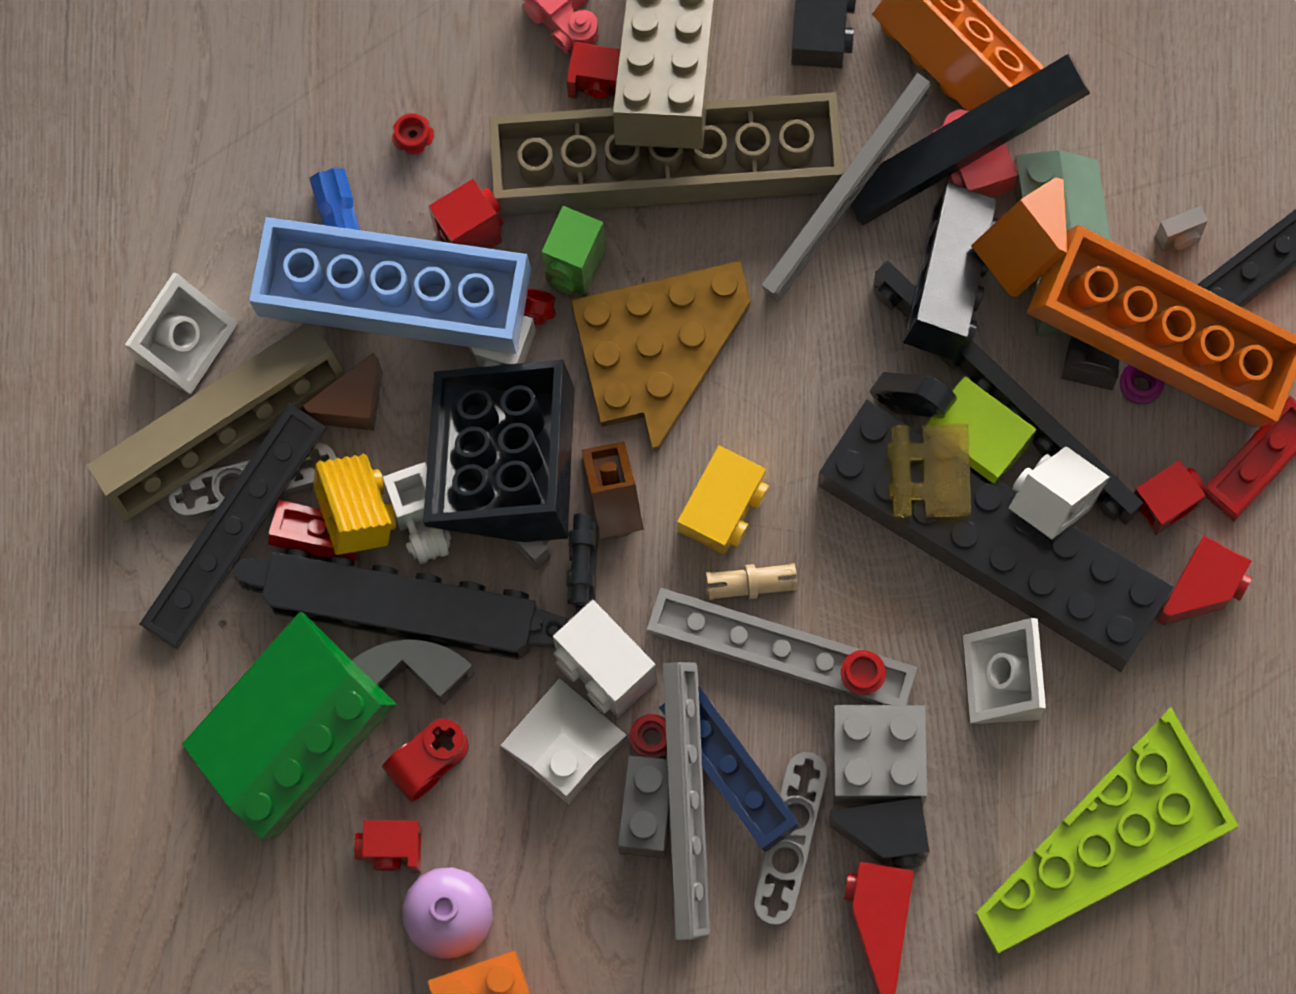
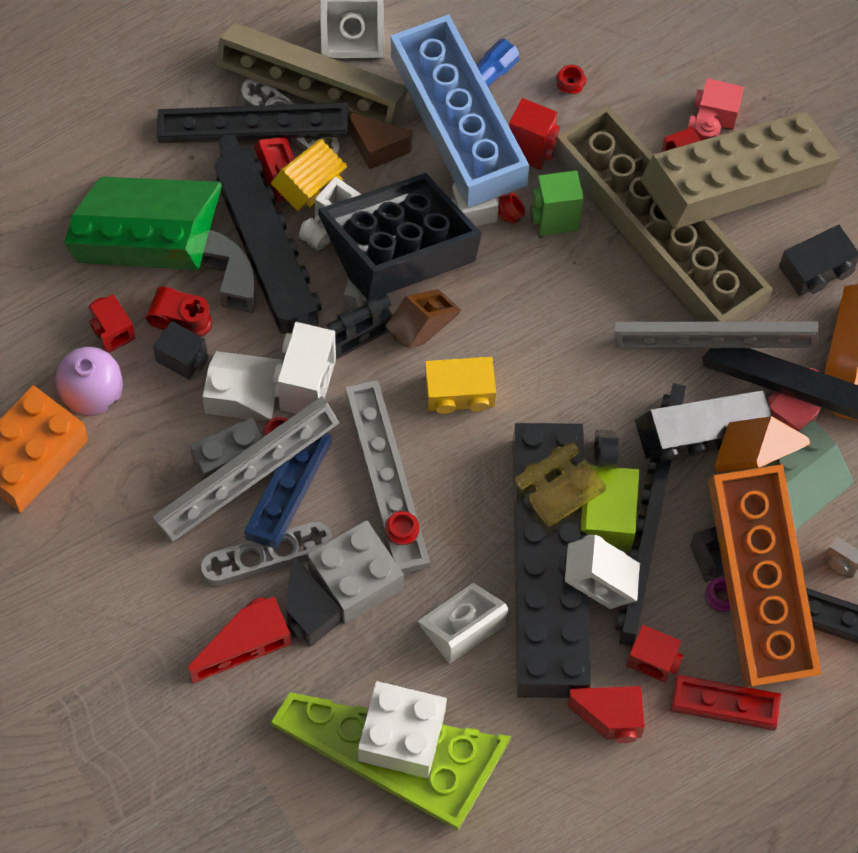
camera: 50 degrees right, 10 degrees down
pearl gold wing [571,261,751,452] -> none
tan pin [705,563,798,601] -> none
none -> black brick [153,321,208,380]
none -> white brick [358,681,447,778]

